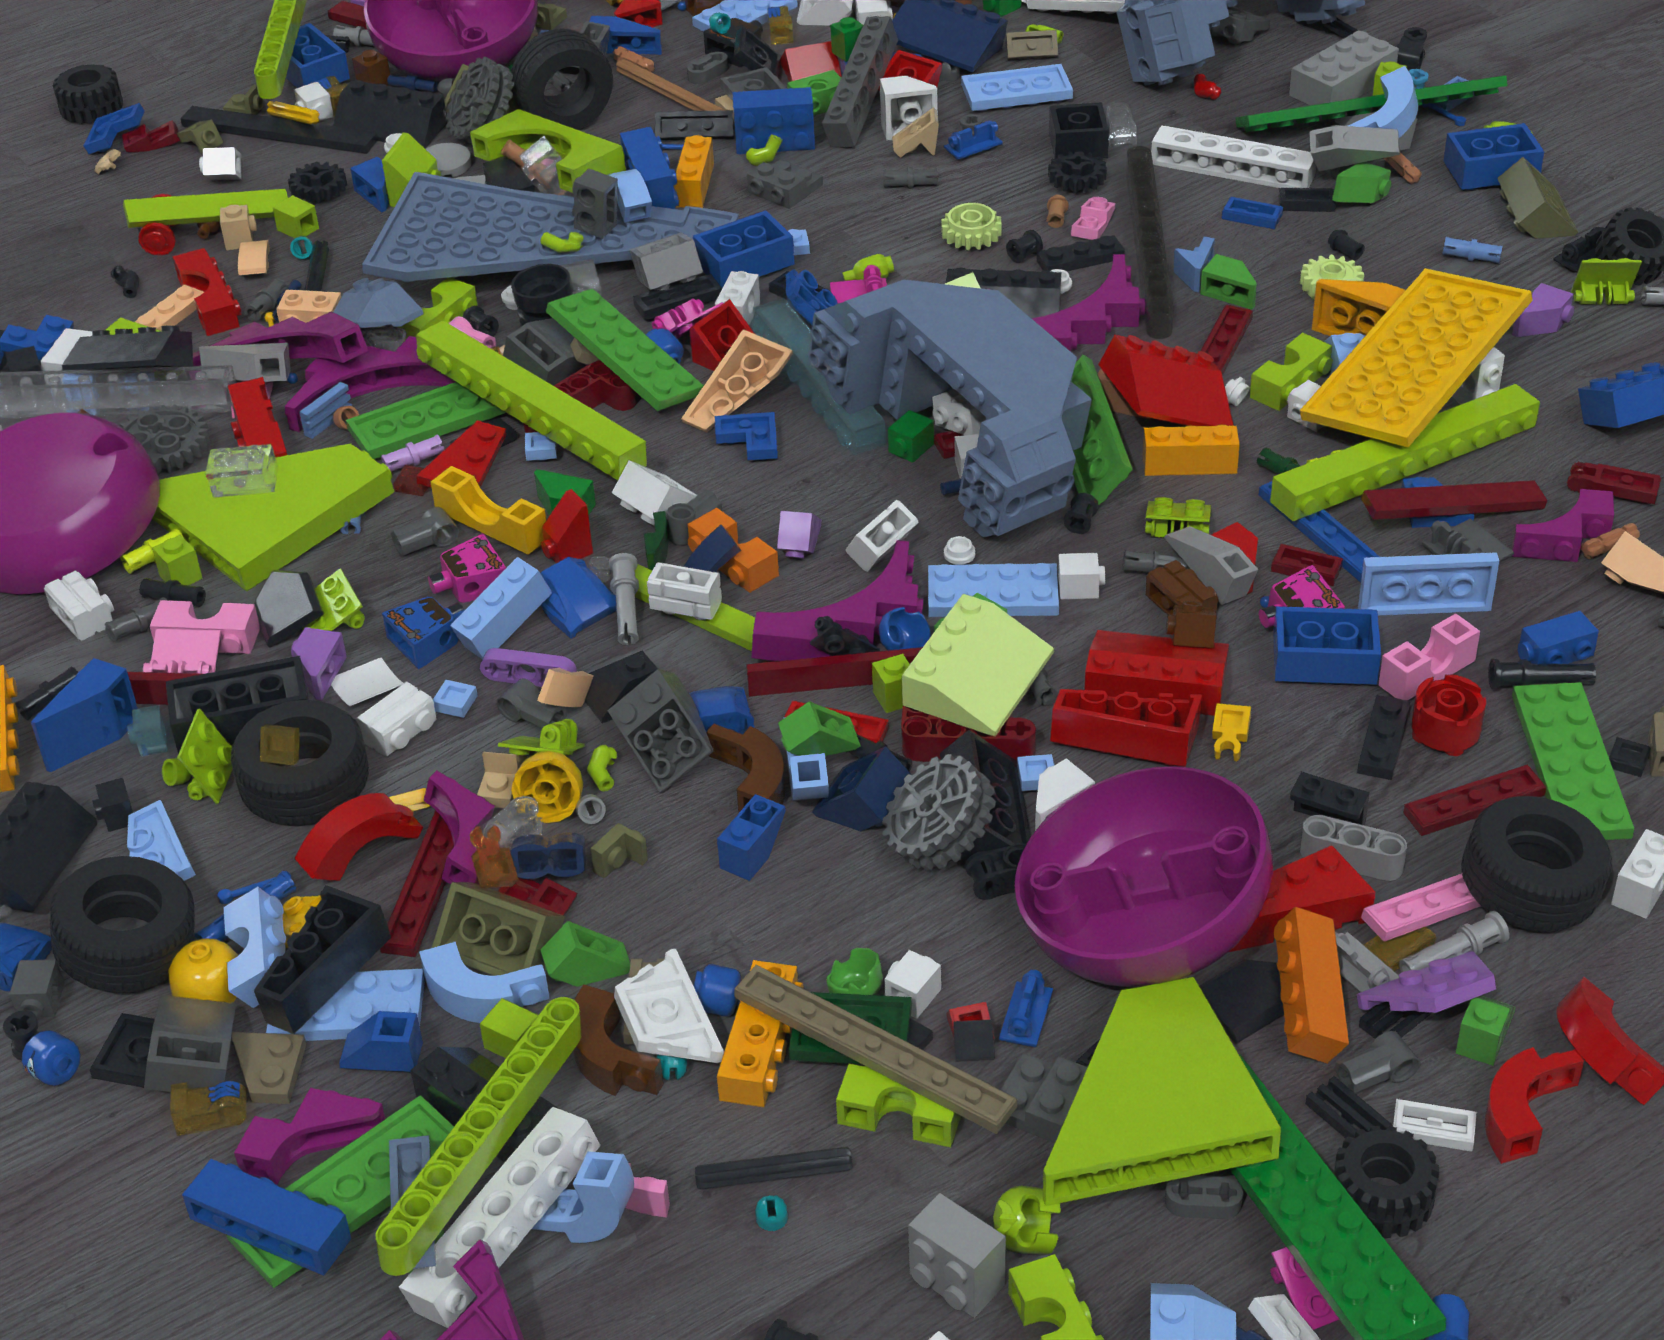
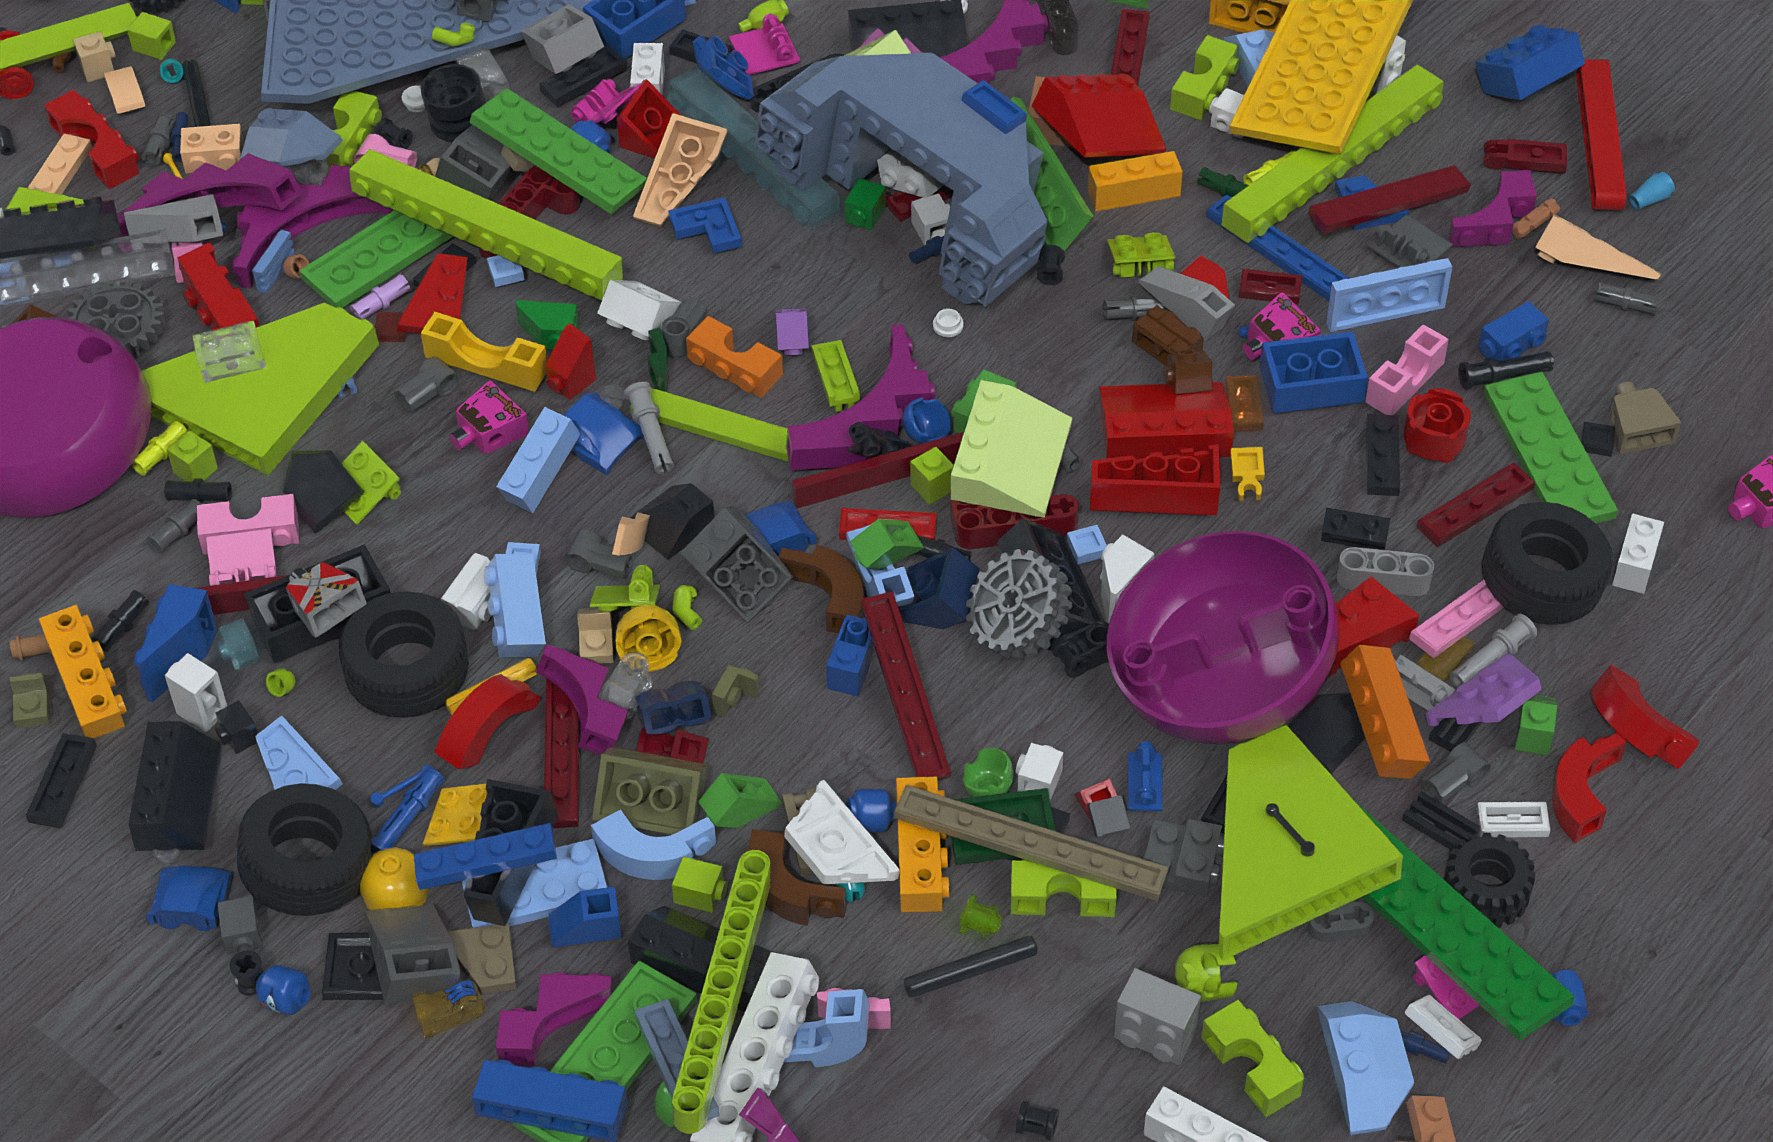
camera: 15 degrees left, 10 degrees up
white brick [44,571,114,641] -> none
lime hinge [177,709,233,804] -> none
light blue arch [223,887,286,1008] -> none
clear yellow tile [260,724,300,765] -> none
medium lavender slope [291,627,347,700] -> none
white sticker [331,658,404,706] -> none
blue torso [382,597,465,669] -> none
clear orange plate [470,826,519,888] -> none
medium lavender beam [480,648,577,687] -> none
light grey hinge [576,794,606,824] -> none
white brick [647,562,722,620] -> none
dark blue slope [683,525,741,577] -> none
teal hinge [755,1195,788,1231] -> none
white brick [845,500,919,572] -> none
light blue plate [928,563,1059,617] -> none
white brick [1058,553,1105,599] -> none
white plate [1225,377,1250,406] -> none
none -> white brick [165,653,227,732]
none -> light grey torso [286,563,367,638]
none -> blue plate [414,823,557,890]
none -> light blue brick [484,554,546,658]
none -> lime hinge [811,340,860,412]
none -> dark red tile [861,591,951,781]
none -> clear neon green brick [959,894,1002,939]
none -> blue tile [962,80,1028,134]
none -> clear orange plate [1225,375,1264,432]
none -> black hinge [1266,803,1315,856]

